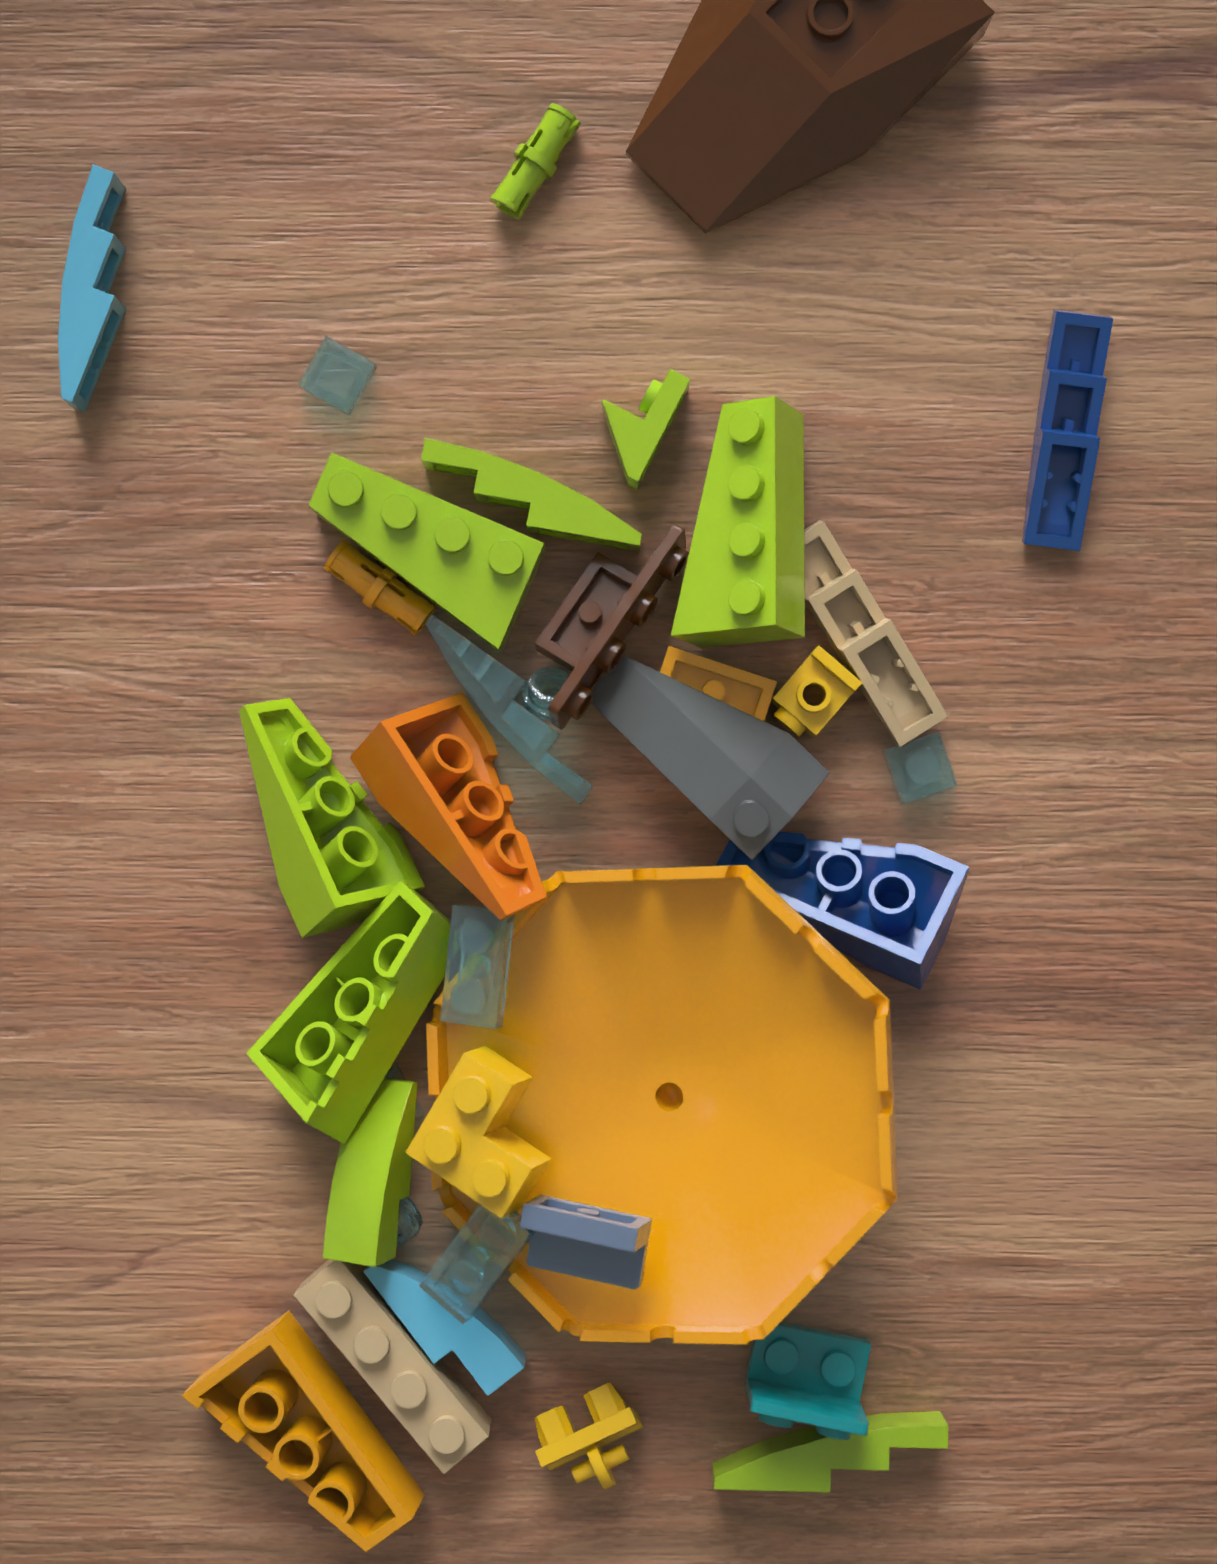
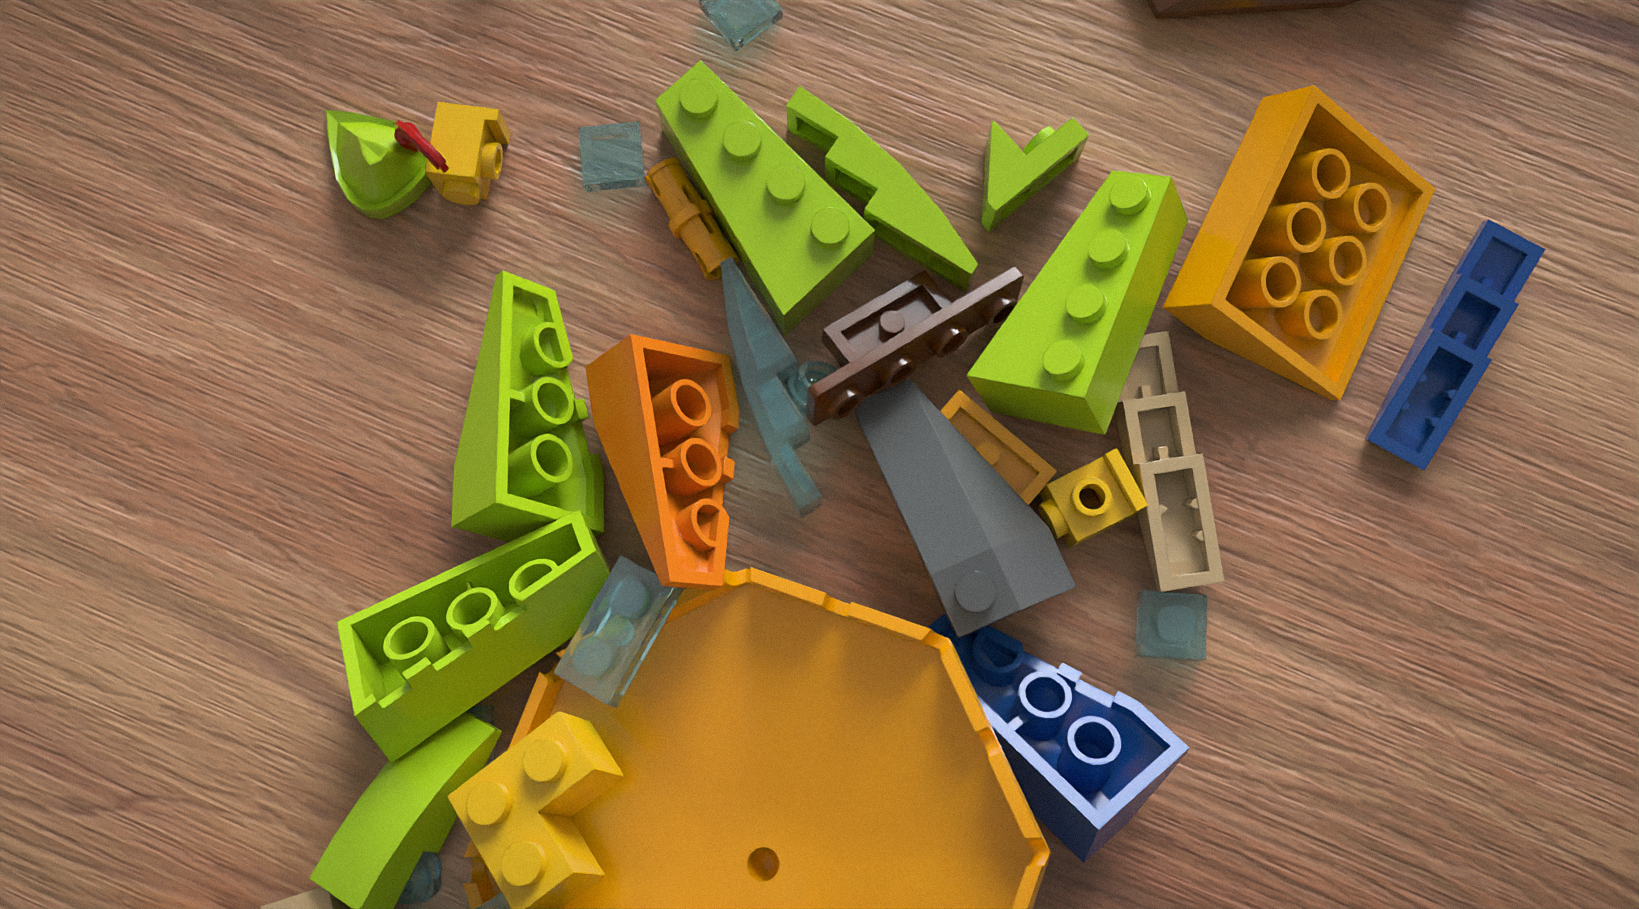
camera: 25 degrees right, 10 degrees down
none -> lime piece [326,110,449,219]
none -> yellow brick [425,102,511,205]
none -> clear light blue tile [579,121,646,192]
none -> light orange slope [1162,85,1436,401]

